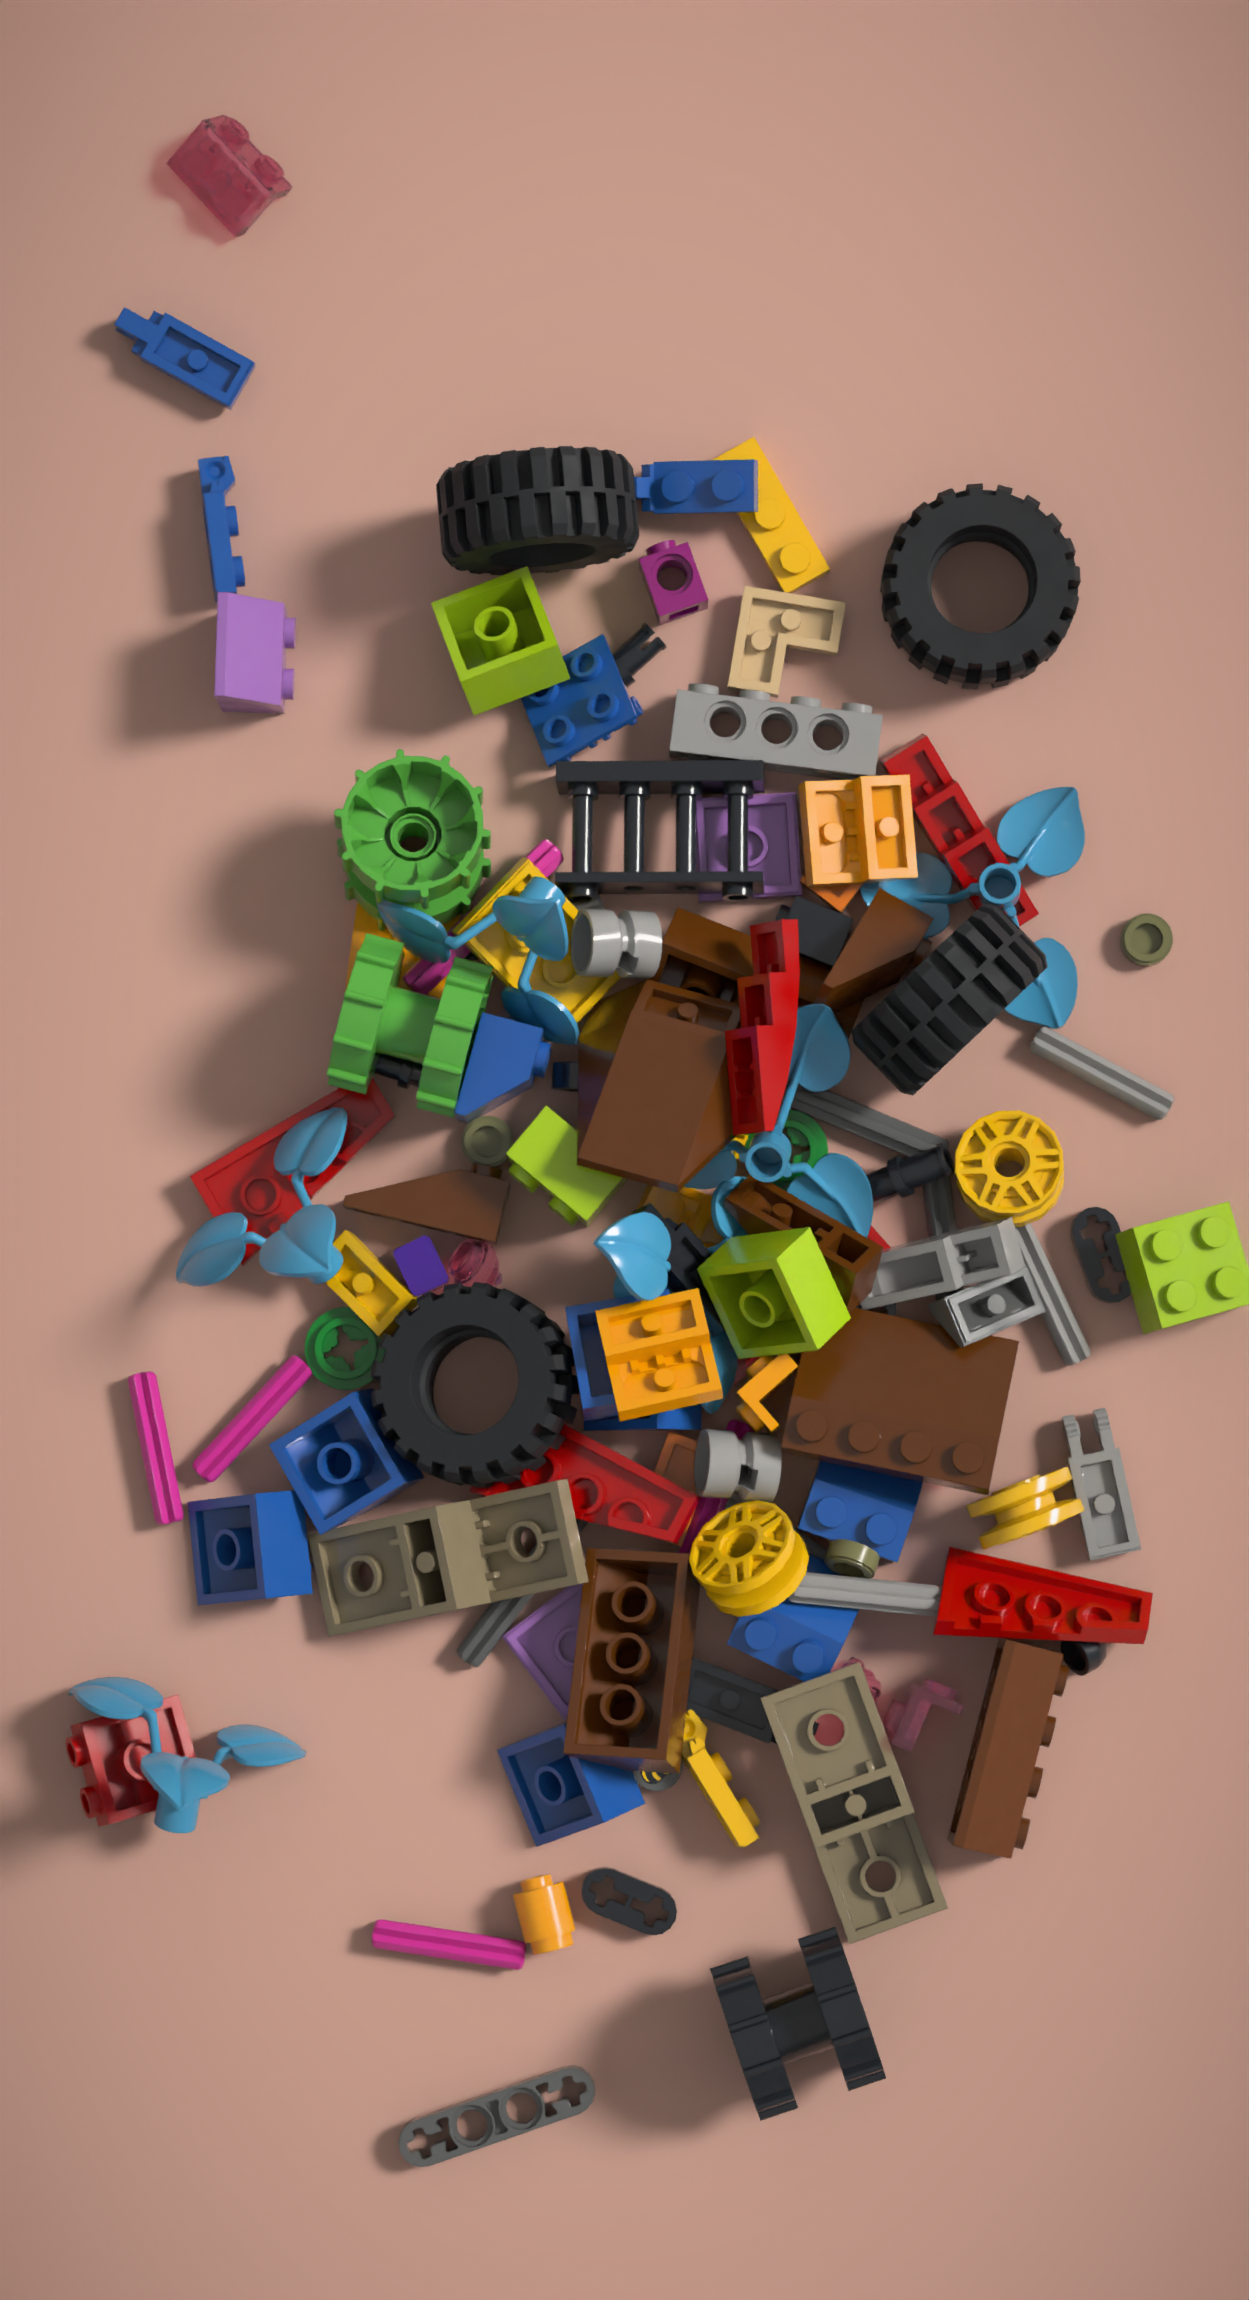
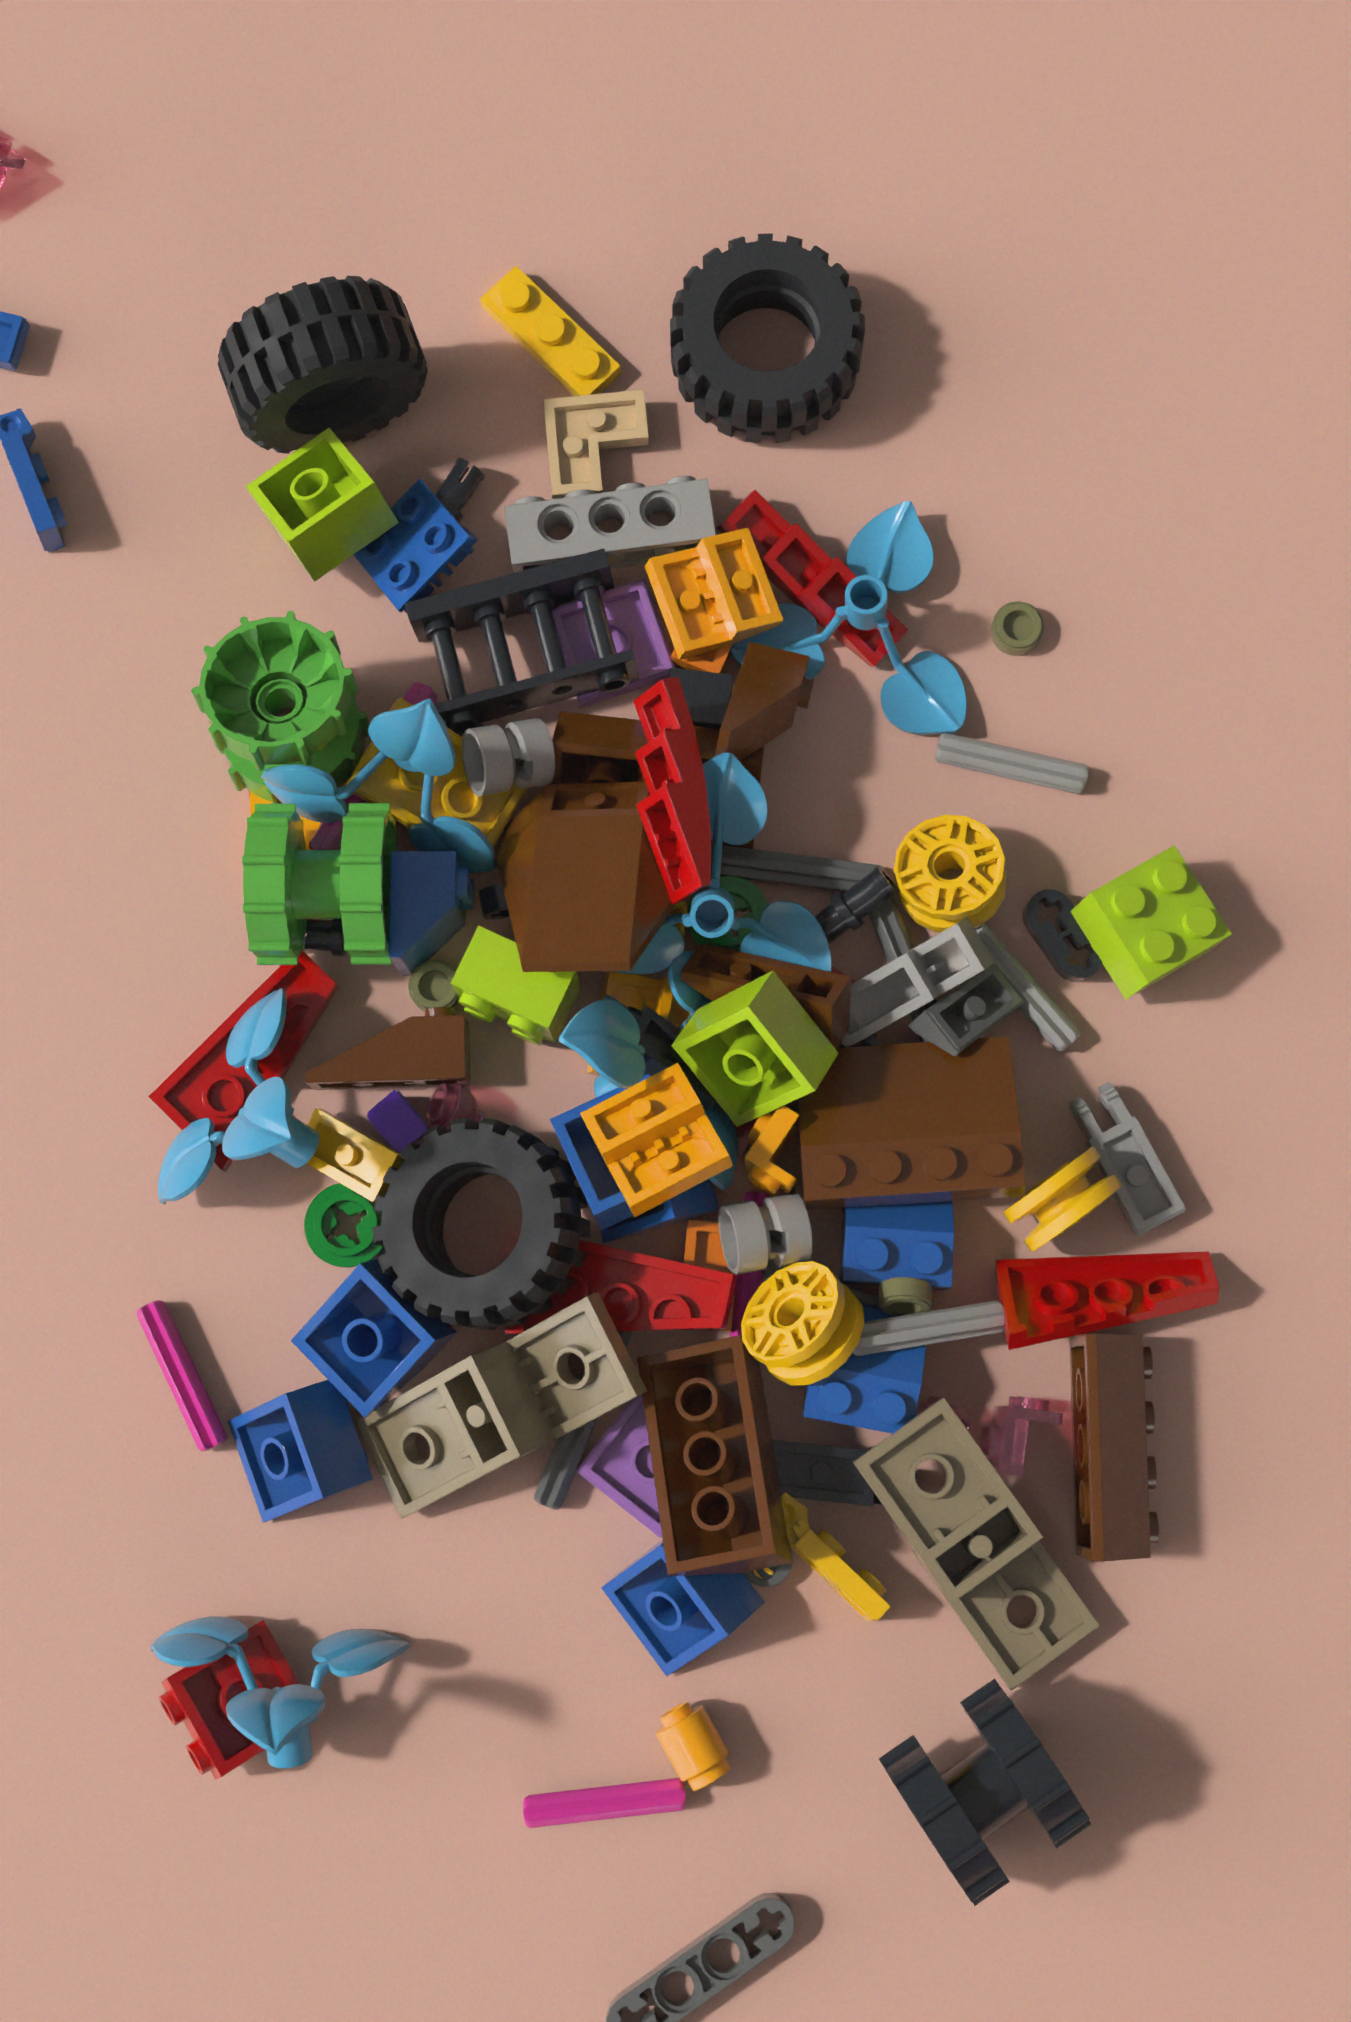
camera: 15 degrees left, 5 degrees down
dark pink axle [192,1355,312,1482] -> none
medium lavender slope [214,592,296,713] -> none
black beam [581,1866,677,1935] -> none
blue hinge [634,459,758,515] -> none
magenta brick [639,540,708,625] -> none
black tyre [851,902,1048,1096] -> none
black hinge [1061,1641,1107,1676] -> none

